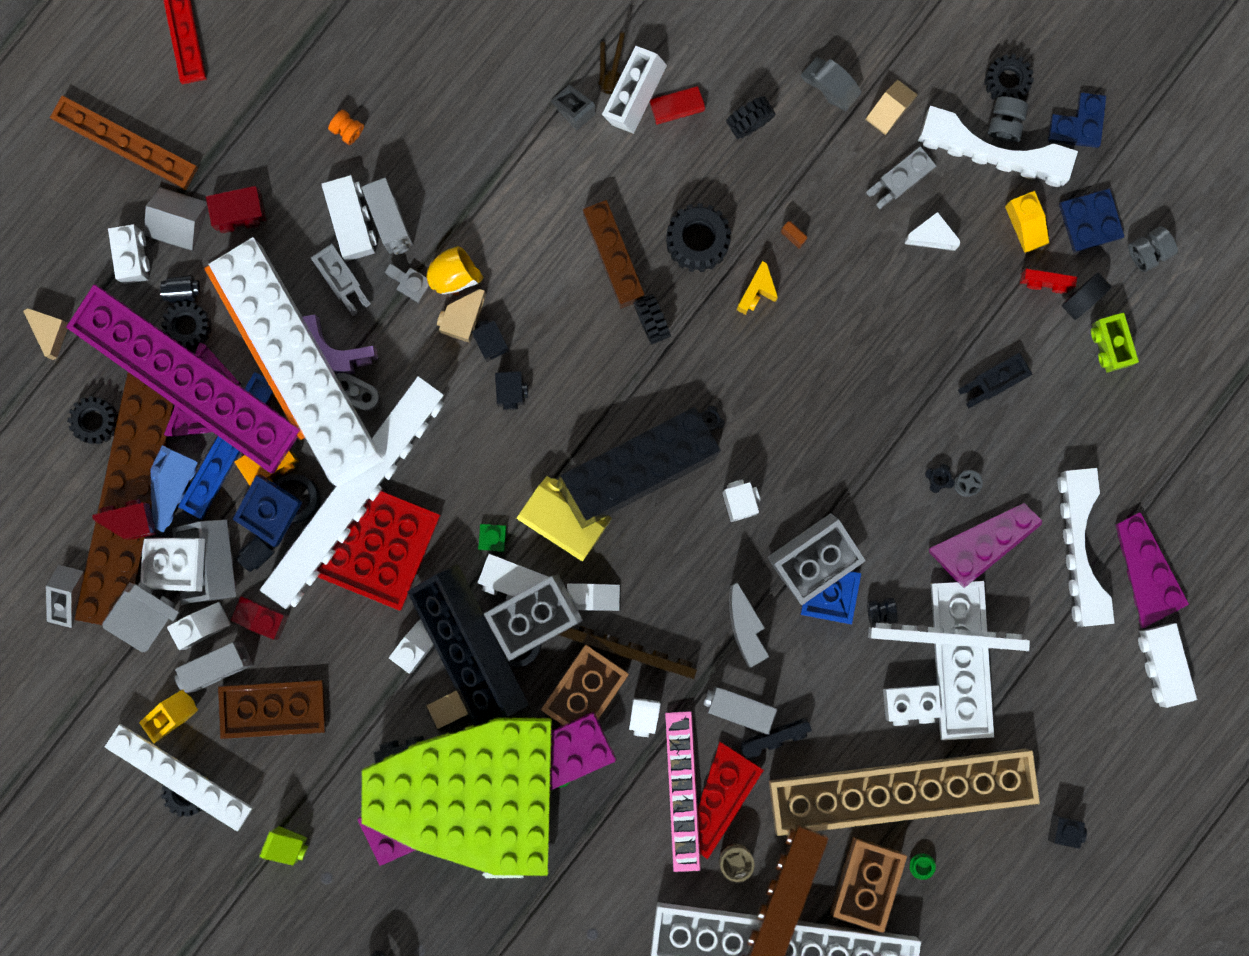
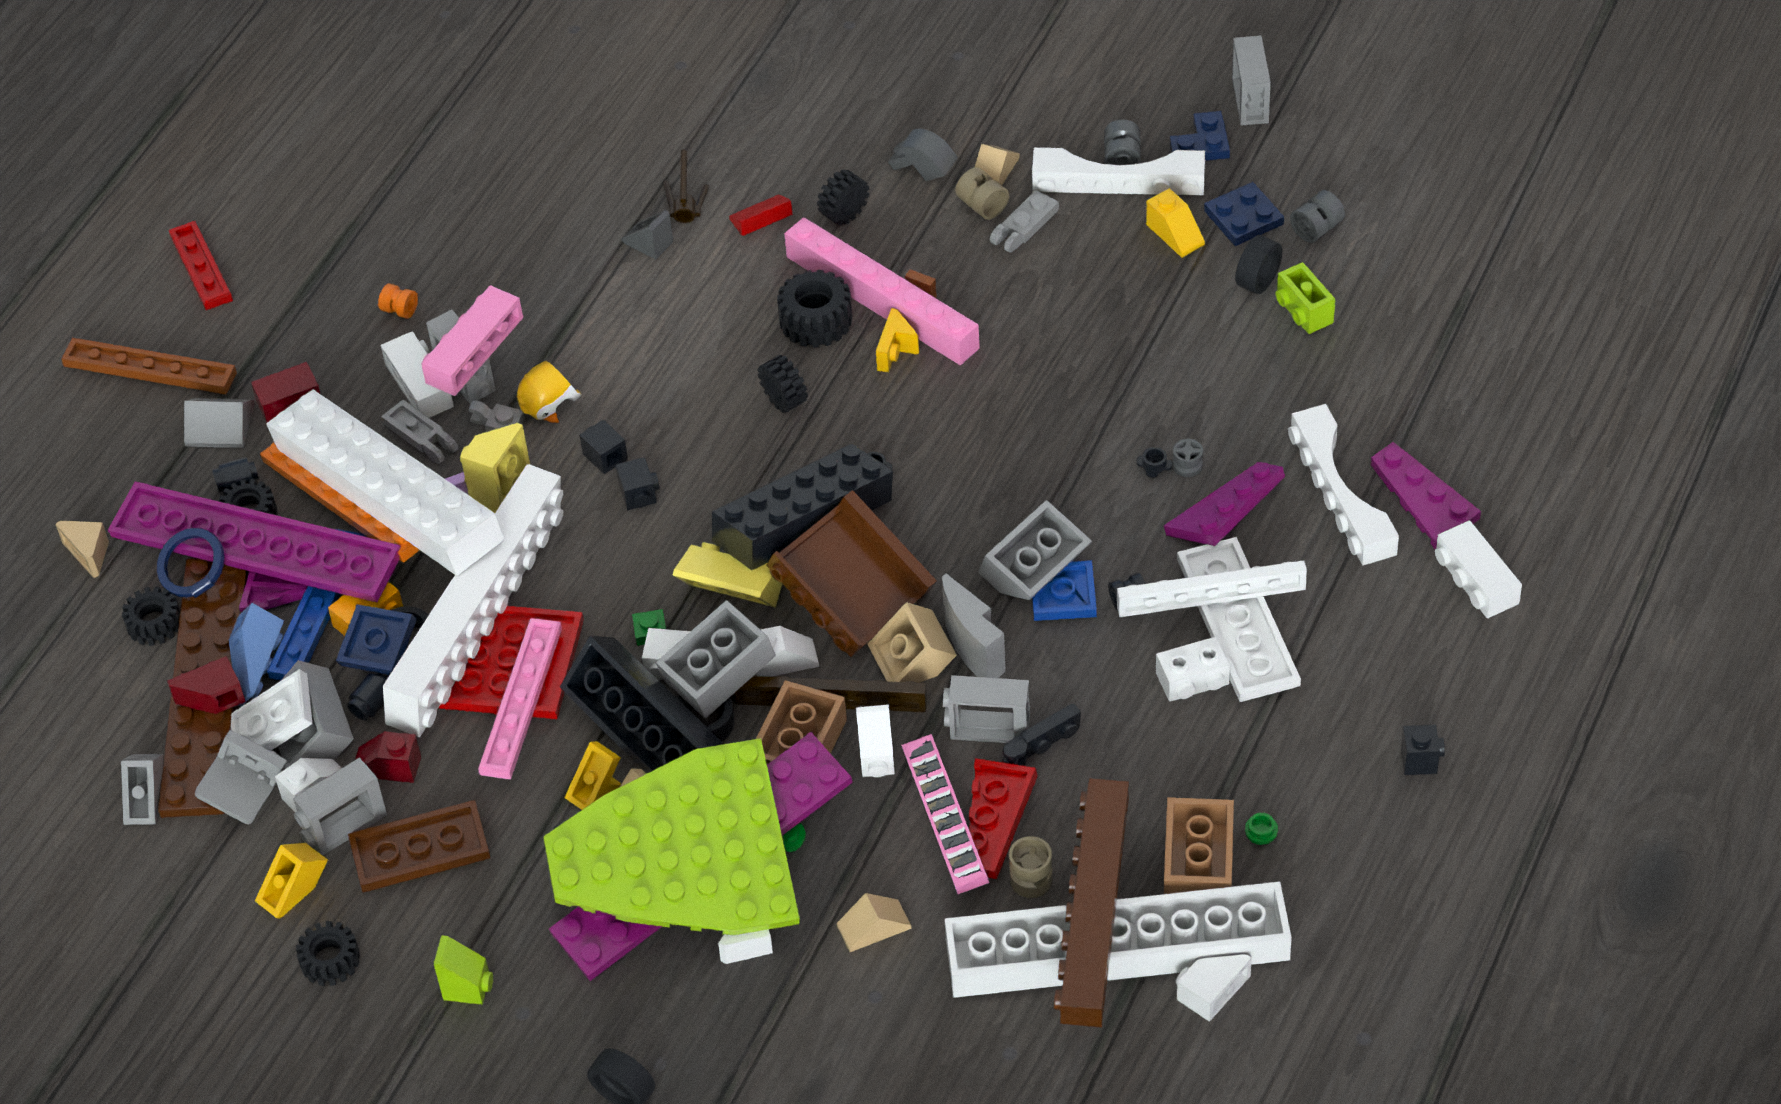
camera: 10 degrees left, 35 degrees down
white plate [105,724,253,831] -> none
white brick [108,224,150,284] -> none
white slope [389,619,433,674] -> none
tan slope [437,289,486,343] -> none
reddish brown brick [583,200,645,309] -> none
white brick [602,46,667,134] -> none
white brick [723,480,760,522] -> none
tan brick [769,749,1040,836] -> none
white slope [905,212,960,250] -> none
black hinge [958,352,1033,409] -> none
black tyre [984,54,1034,100] -> none
red plate [1020,269,1077,294] -> none
none -> dark blue piece [157,528,225,598]
none -> bright pink brick [421,285,523,396]
none -> light yellow slope [460,423,530,513]
none -> bright pink tile [478,618,562,779]
none -> yellow slope [564,741,621,810]
none -> reddish brown panel [766,490,937,657]
none -> bright pink brick [784,217,980,365]
none -> tan slope [837,893,911,952]
none -> tan slope [867,602,957,683]
none -> dark tan wheel [955,167,1009,220]
none -> light grey window [1232,36,1270,125]

